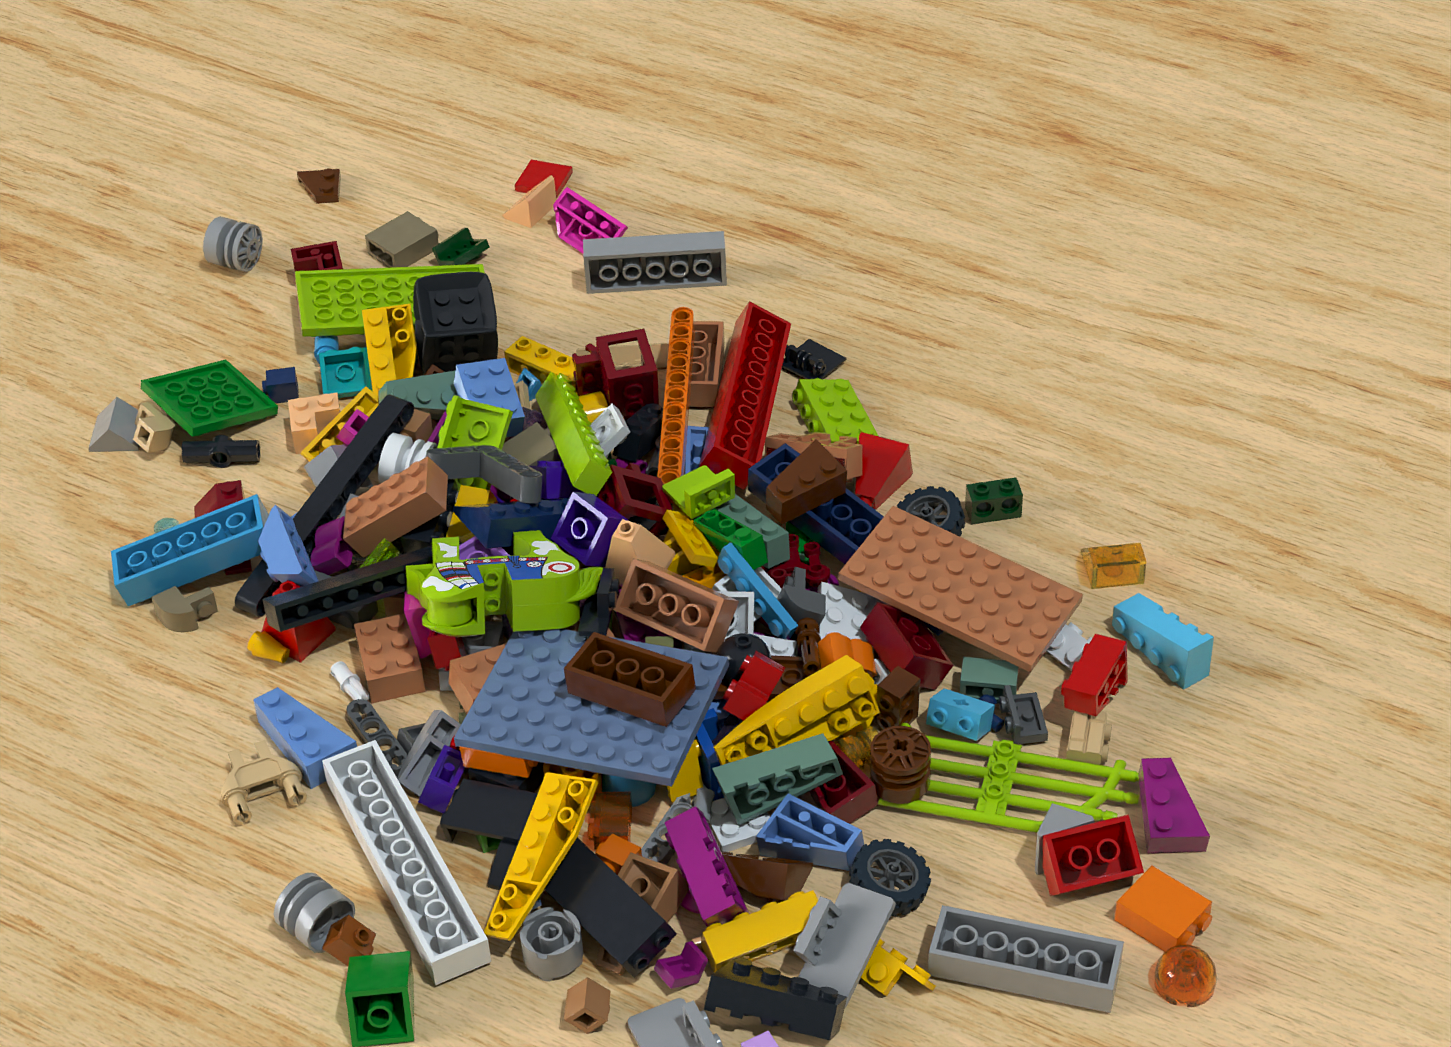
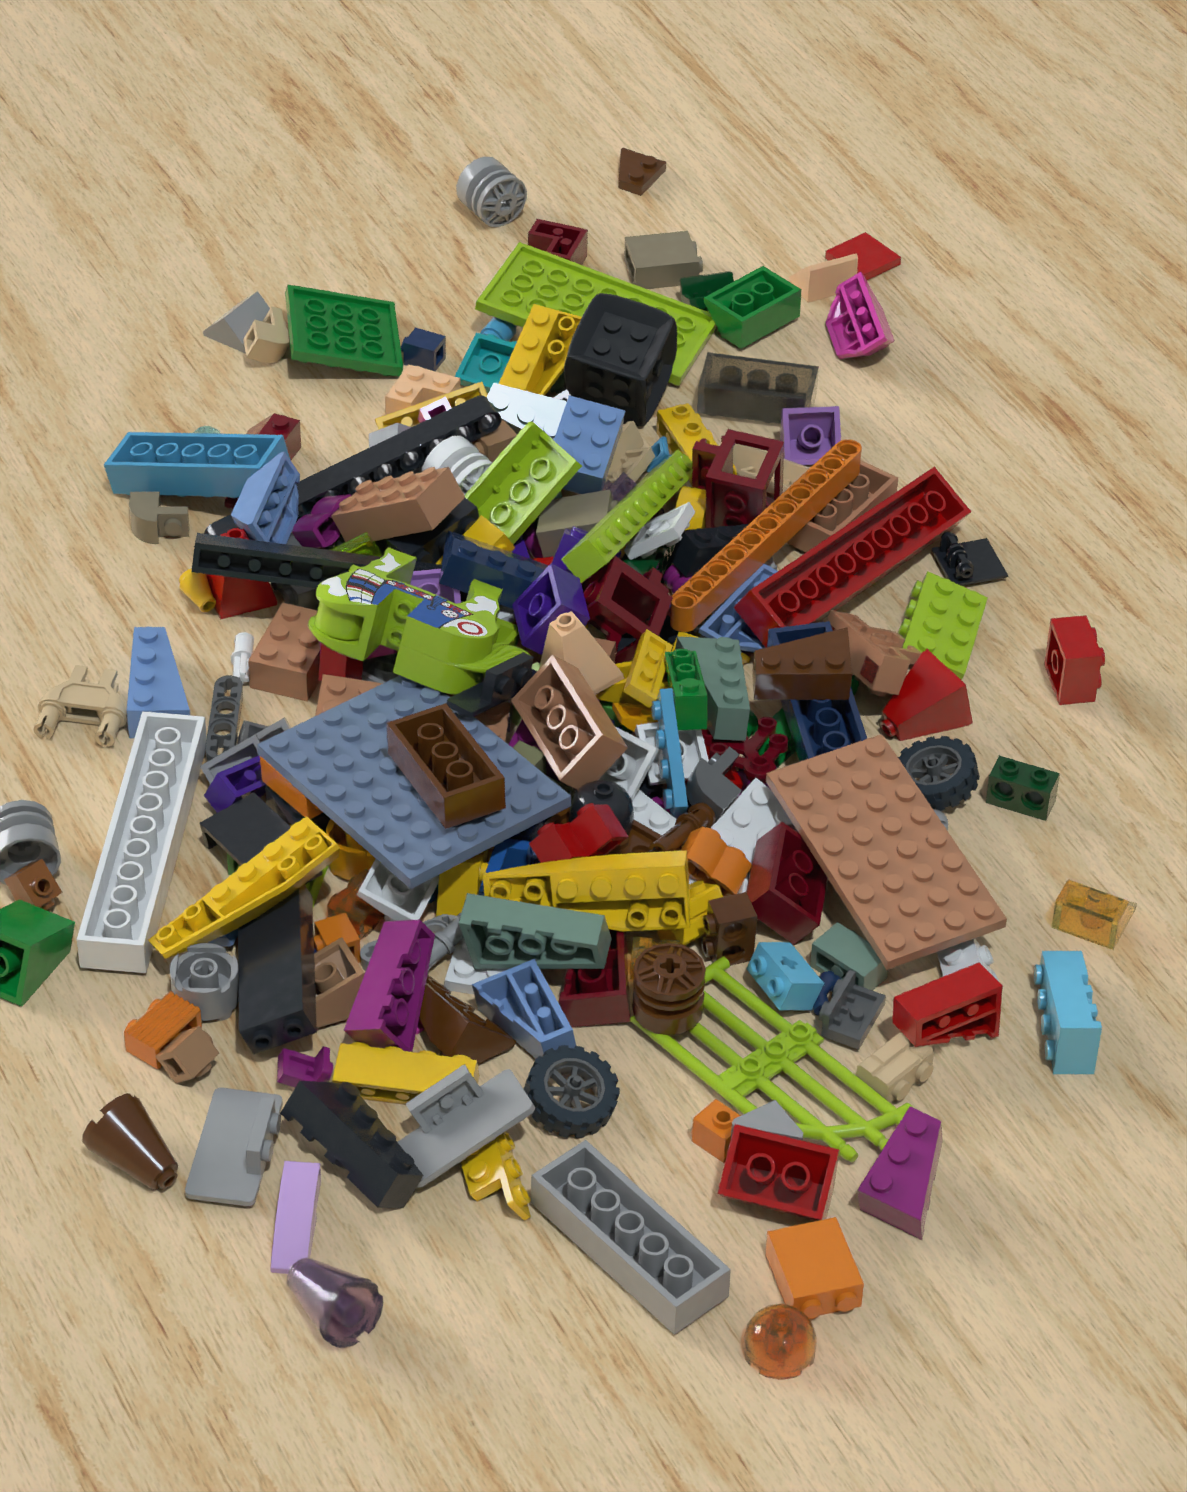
camera: 30 degrees right, 0 degrees up
black piece [182,435,261,468] -> none
dark grey beam [426,445,542,503] -> none
light grey brick [583,231,727,294] -> none
lime bracket [662,465,735,519] -> none
none -> orange brick [124,991,202,1070]
none -> white slope [357,859,439,921]
none -> orange brick [692,1099,741,1163]
none -> clear smoke brick [697,352,819,424]
none -> green slope [704,266,802,349]
none -> medium lavender slope [780,406,841,465]
none -> red brick [1044,615,1105,705]

